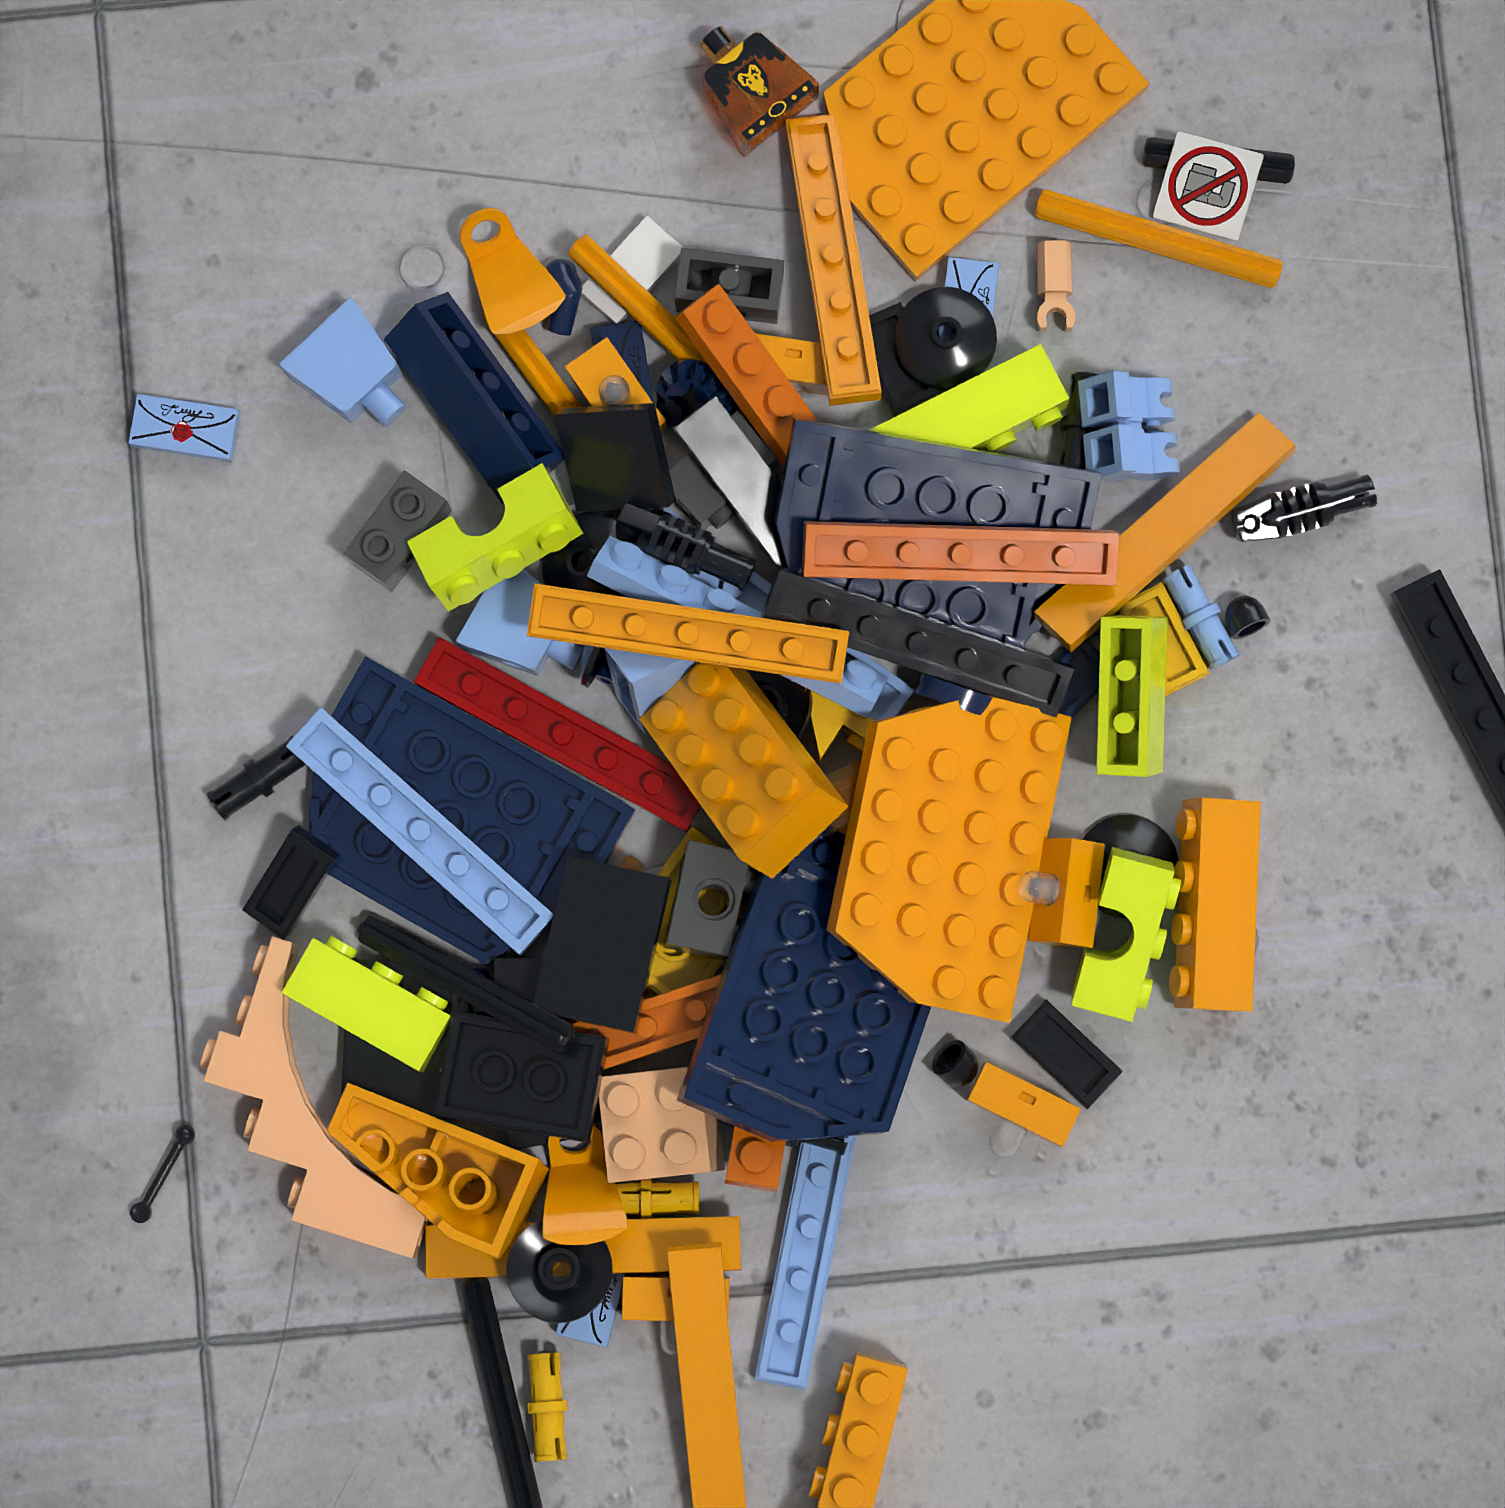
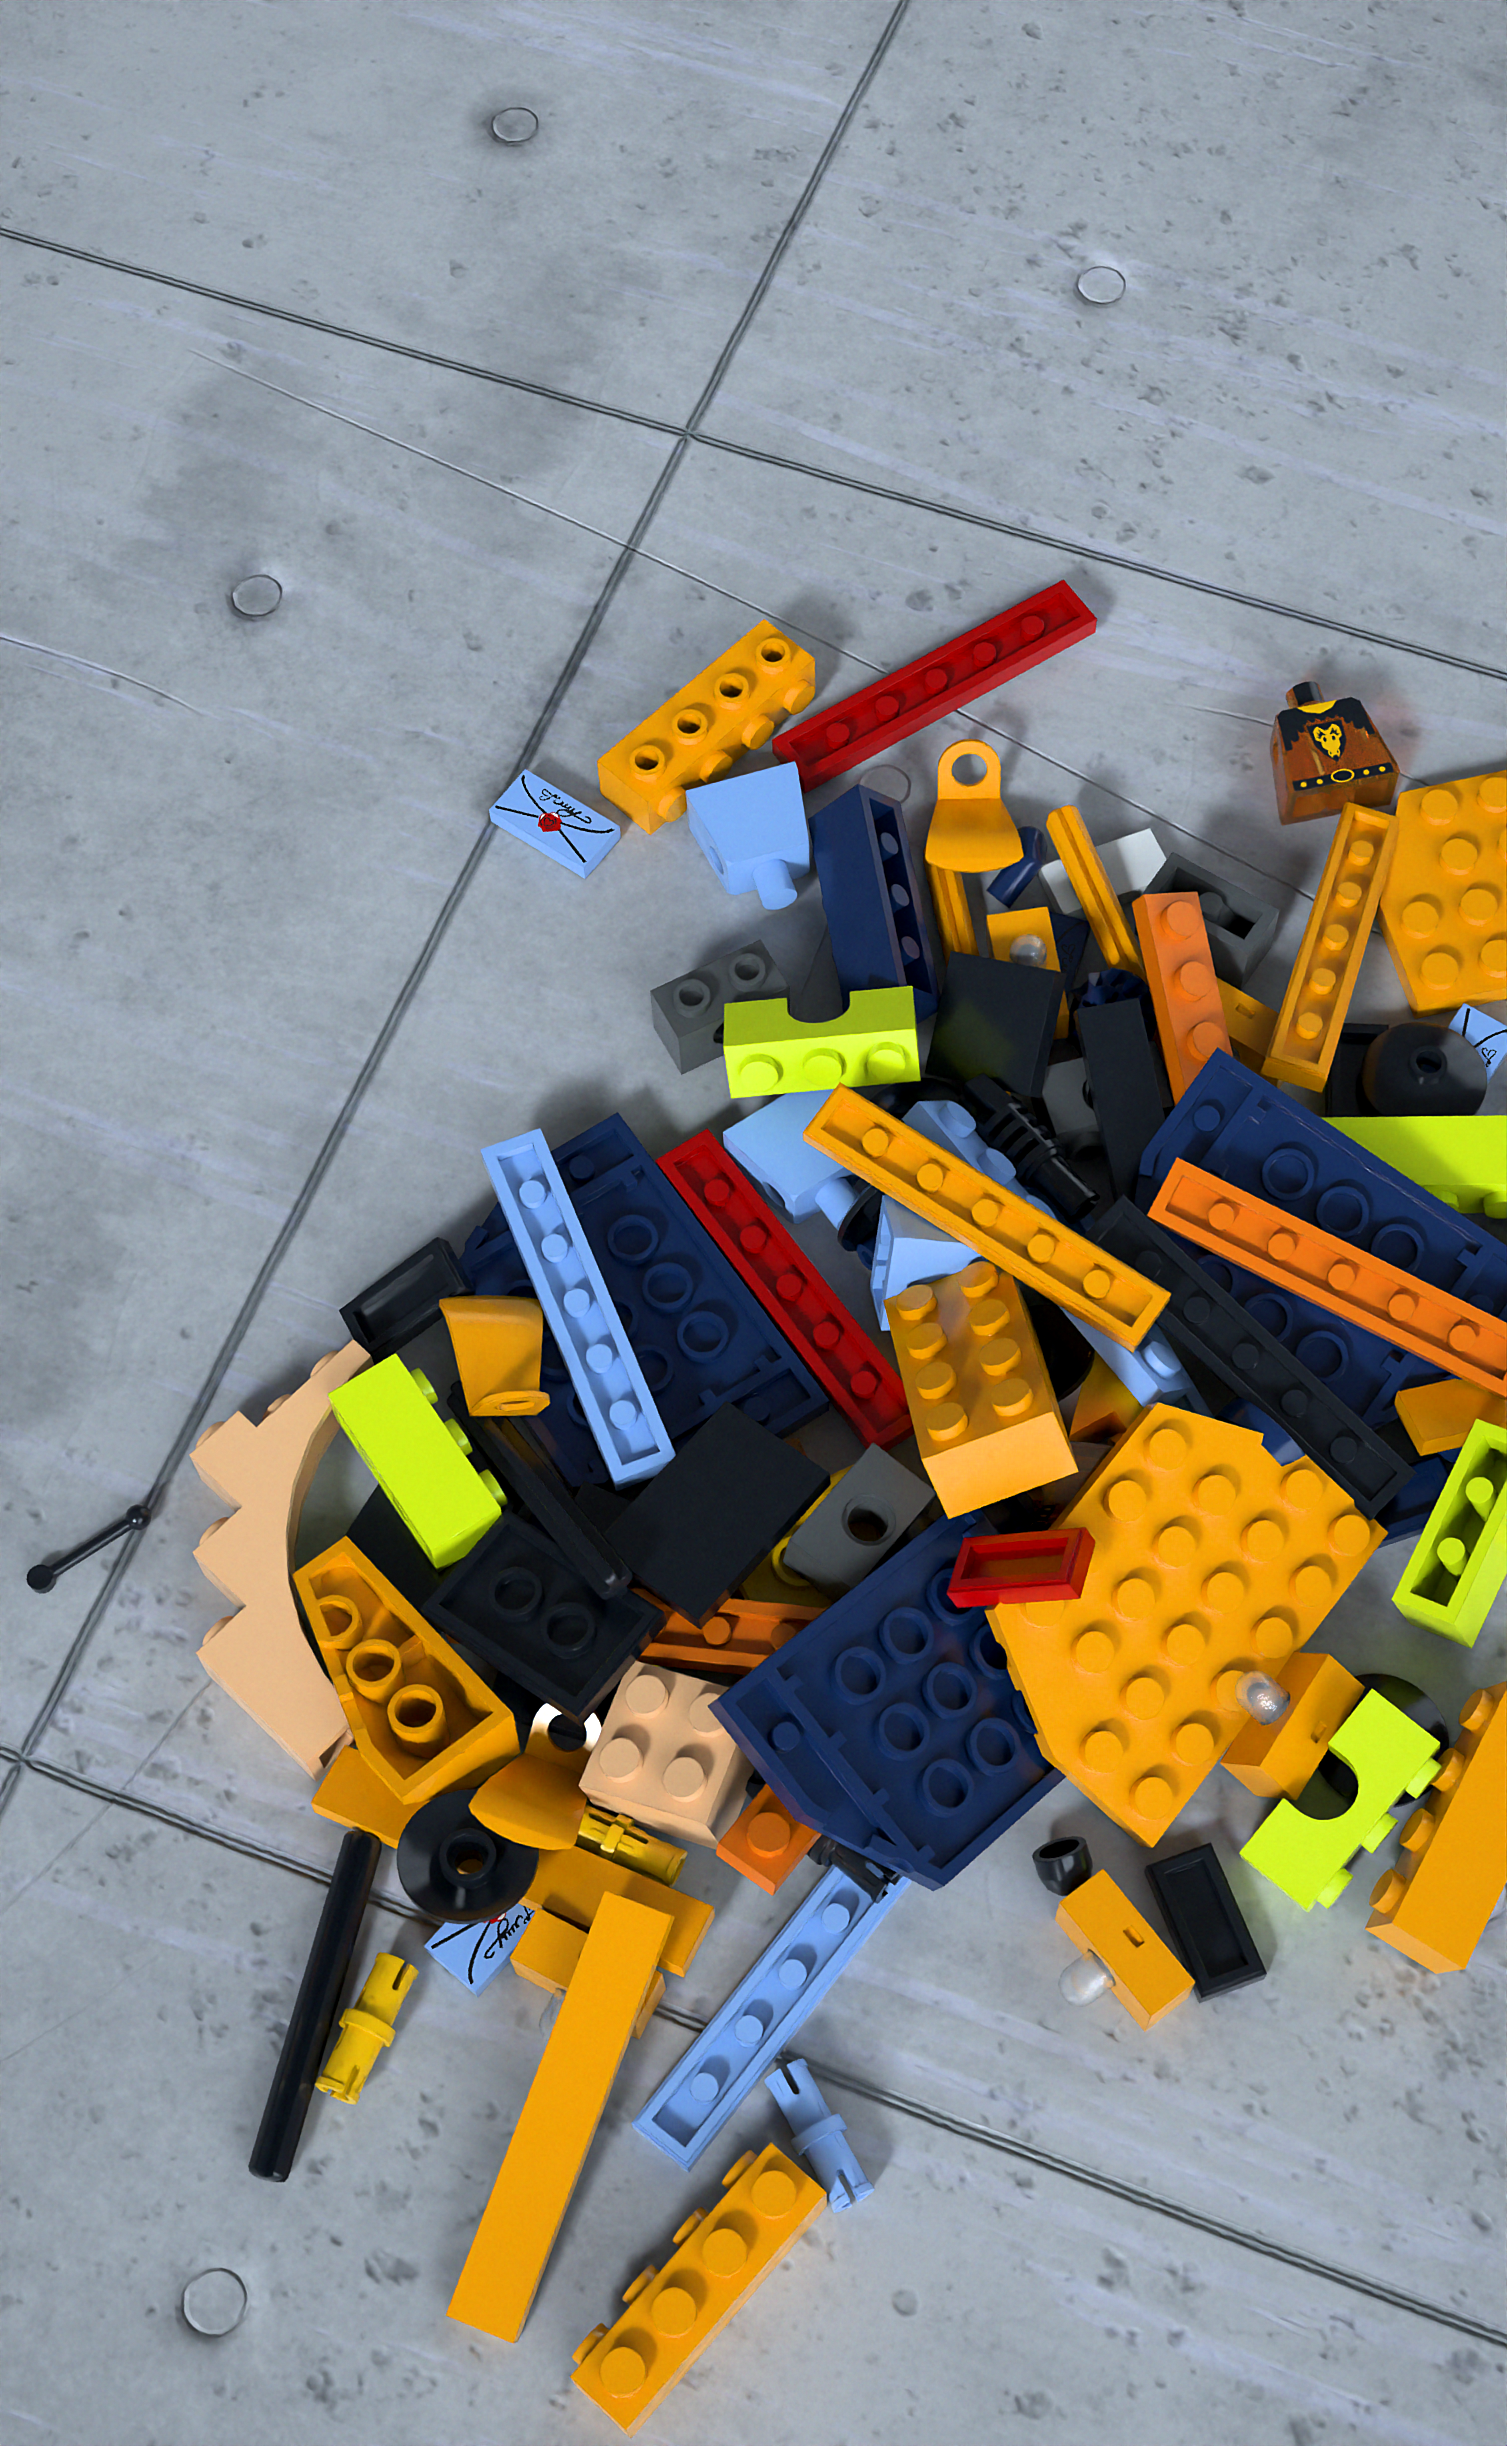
camera: 25 degrees right, 20 degrees down
black pin [206,735,306,821] -> none
none -> light orange piece [439,1295,550,1416]
none -> light orange brick [597,619,815,835]
none -> light blue pin [764,2058,875,2213]
none -> red plate [772,579,1097,794]
none -> red tile [947,1527,1096,1608]

